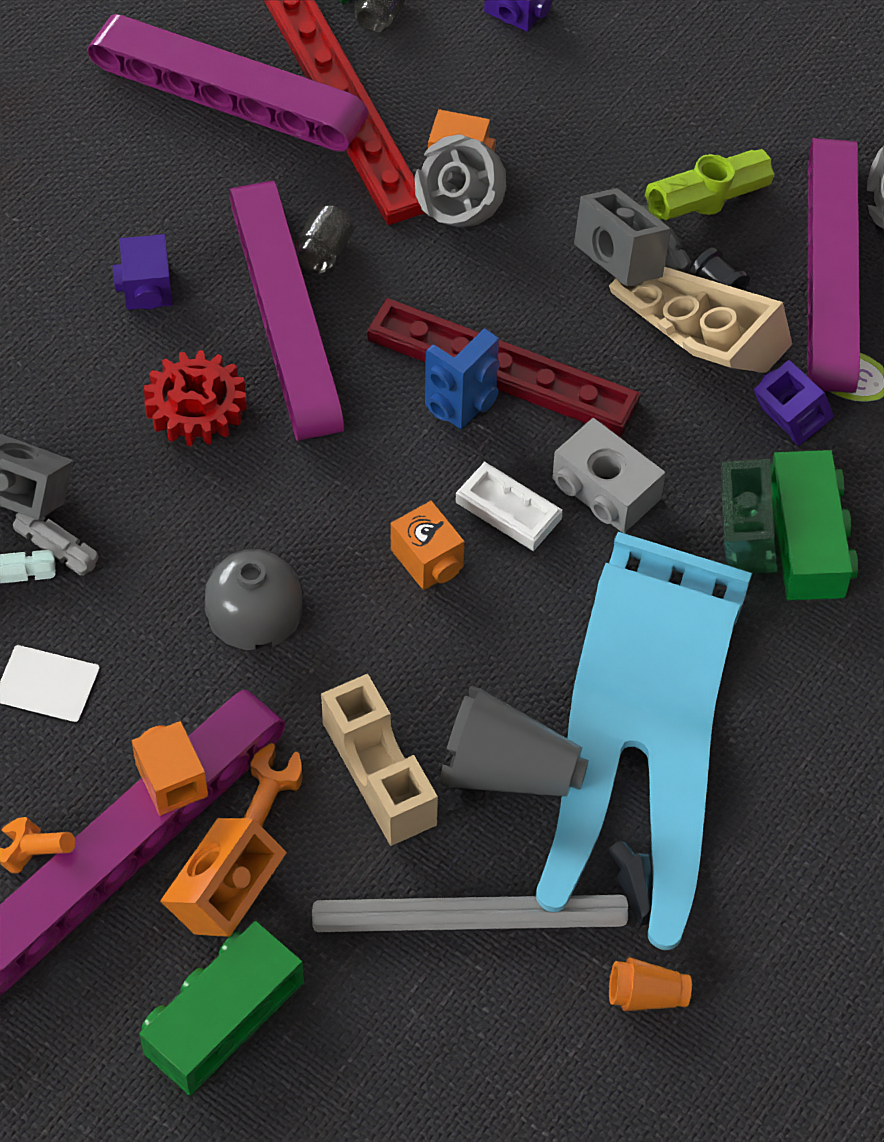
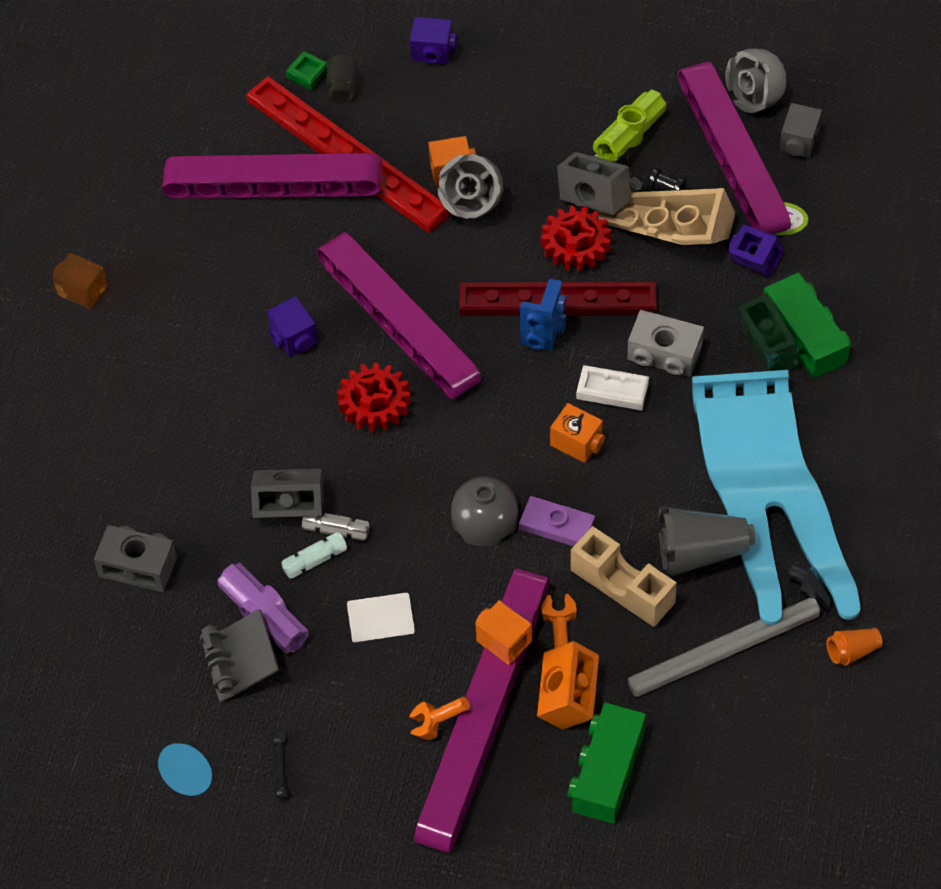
camera: 20 degrees left, 0 degrees up
clear smoke brick [295,206,354,273] -> none
none -> medium lavender plate [519,496,595,546]
none -> red gear [541,206,611,271]

